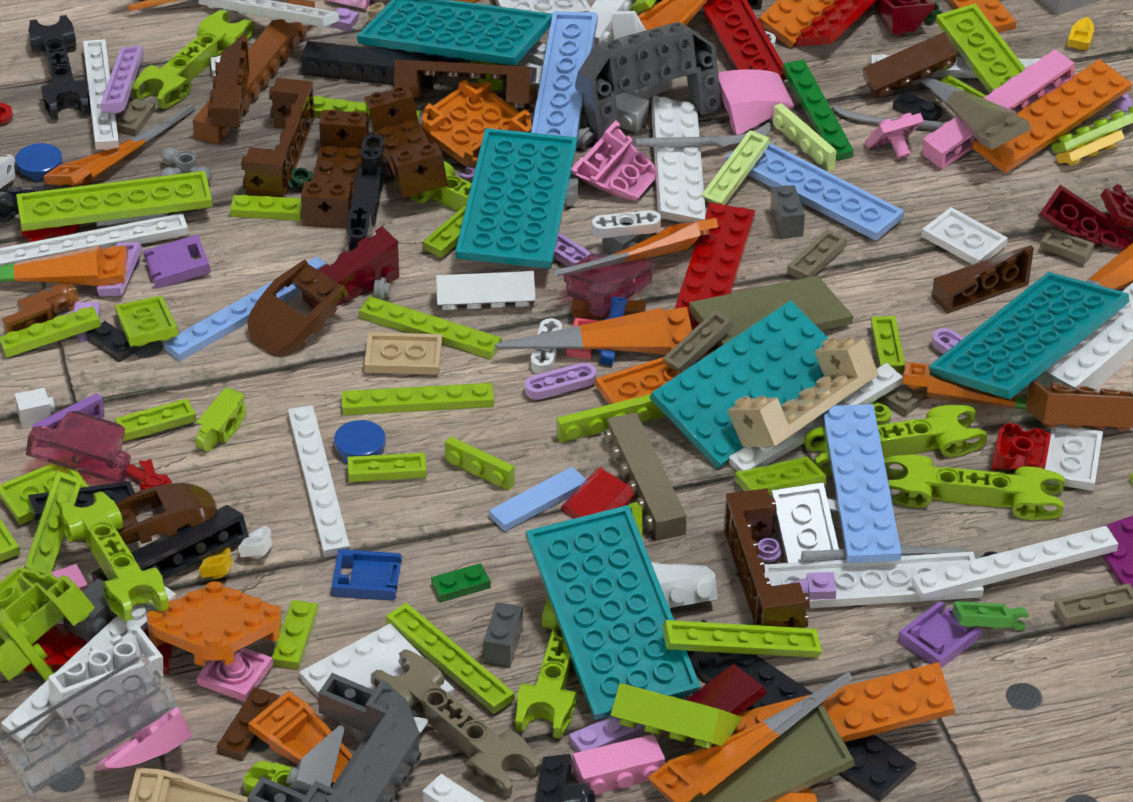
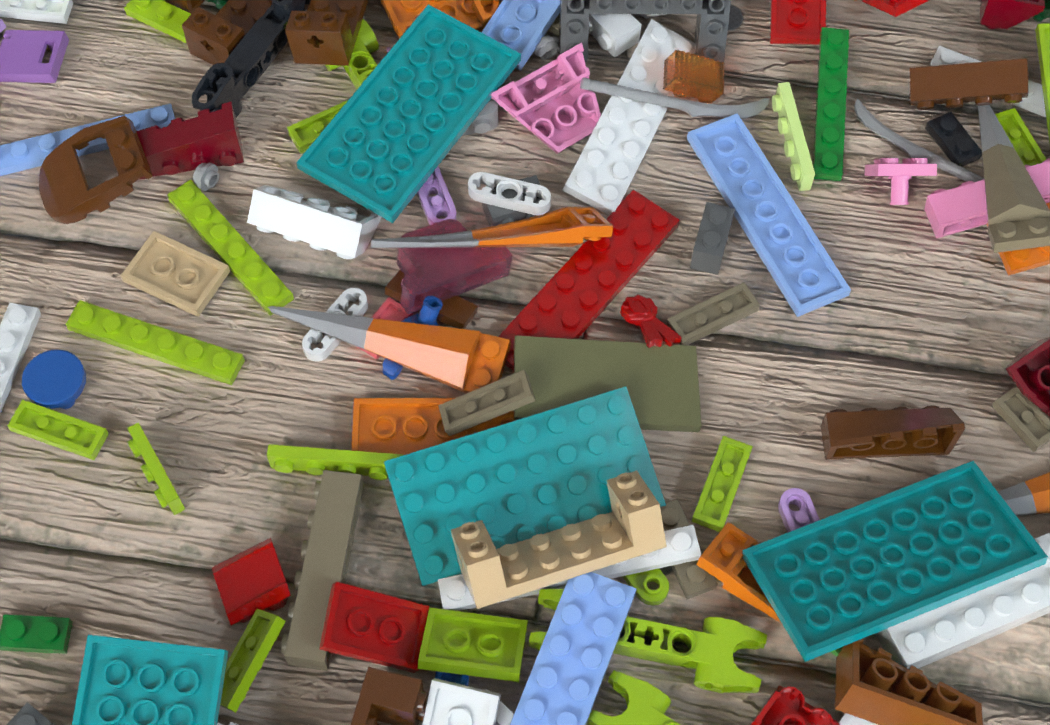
camera: 25 degrees right, 20 degrees up
light blue tile [489,467,586,531] -> none
lavender plate [525,363,596,400] -> none
yellowish green plate [702,130,770,205] -> none
bright pink wedge [718,70,794,135] -> none
white plate [921,207,1008,265] -> none
none -> red plate [319,581,429,673]
none -> red piece [620,294,682,348]
none -> clear orange brick [663,50,725,103]

